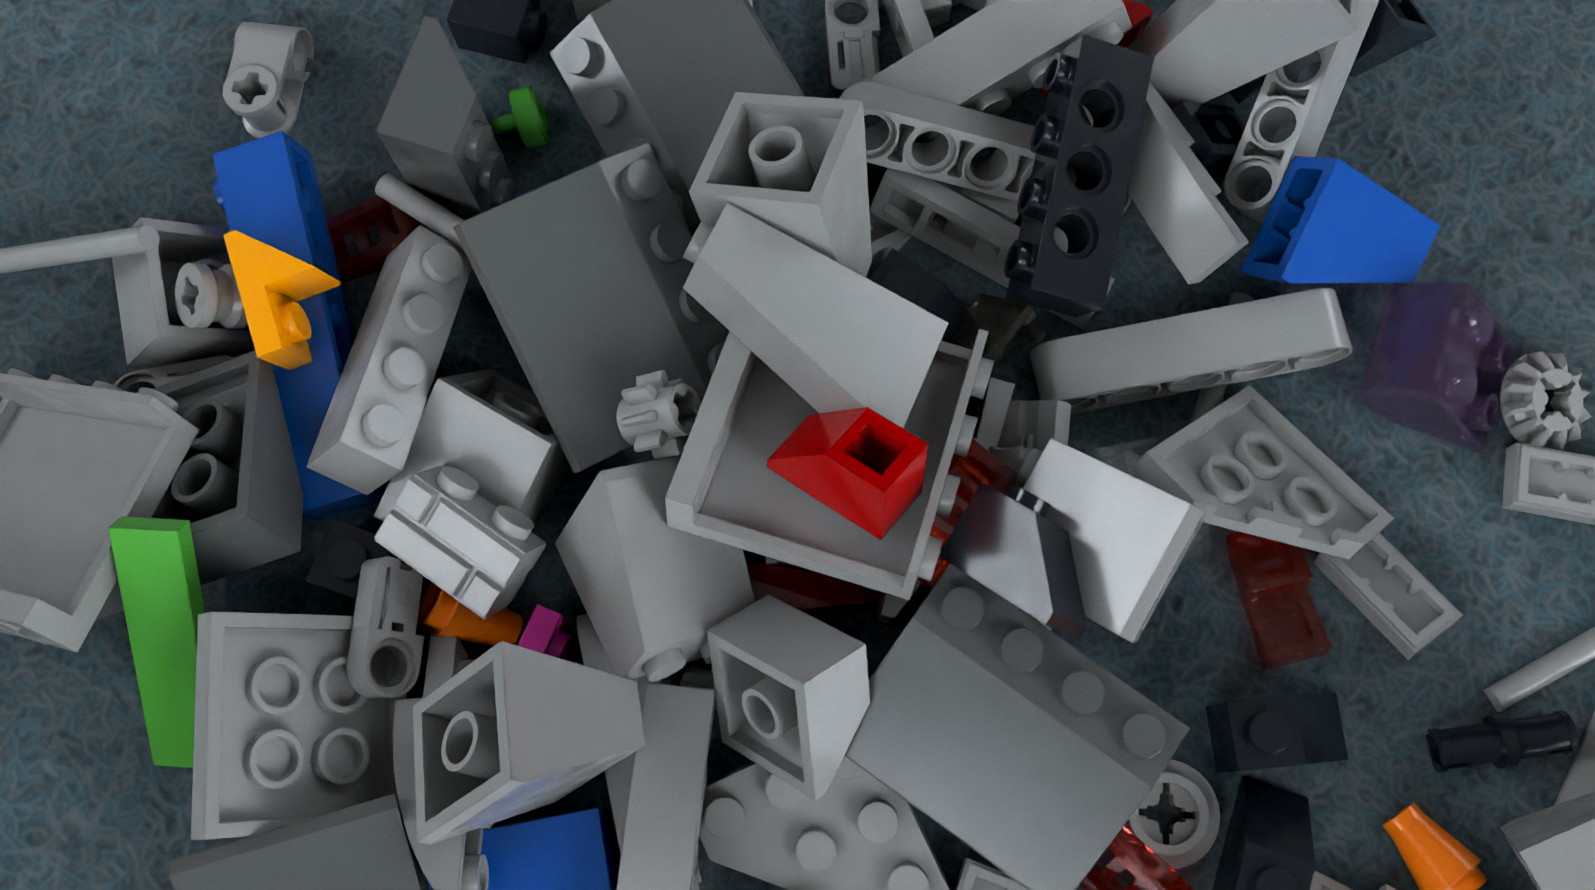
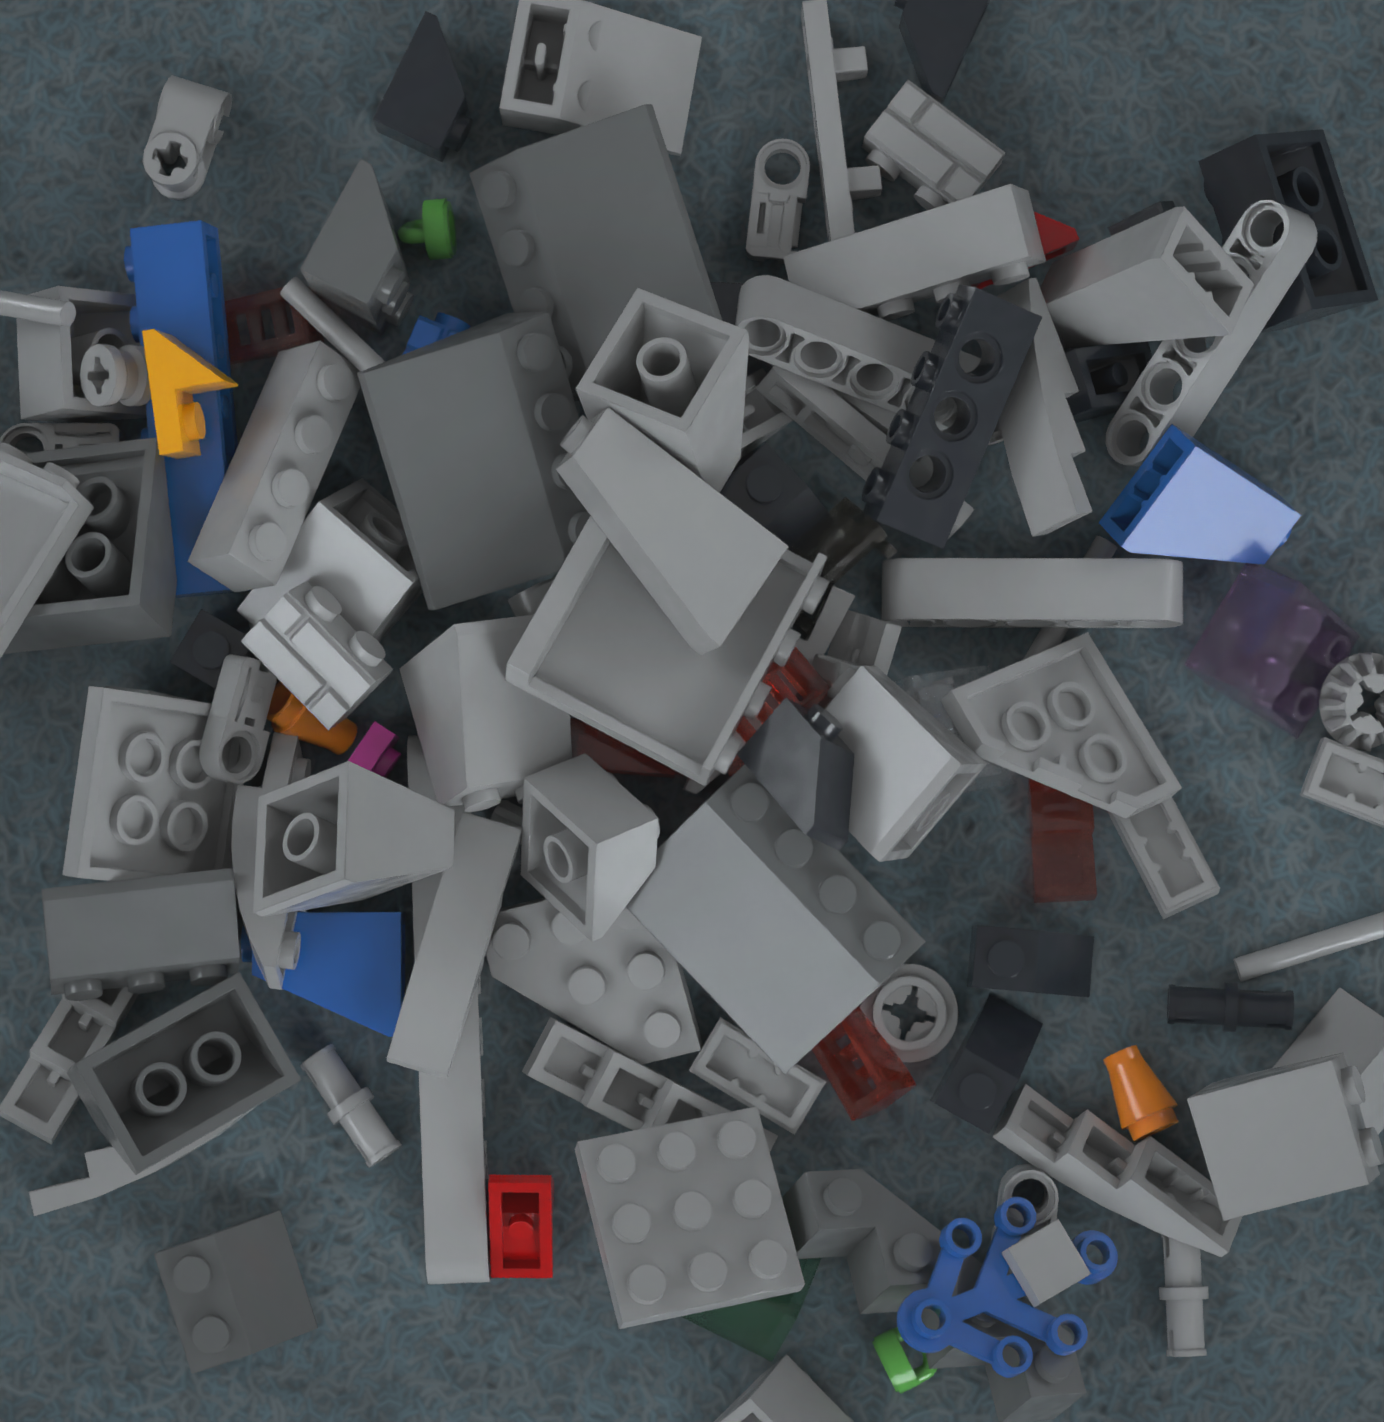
camera: 10 degrees right, 10 degrees up
bright green tile [108,516,205,768] -> none
light grey gear [616,370,701,460] -> none
red slope [767,407,928,540] -> none

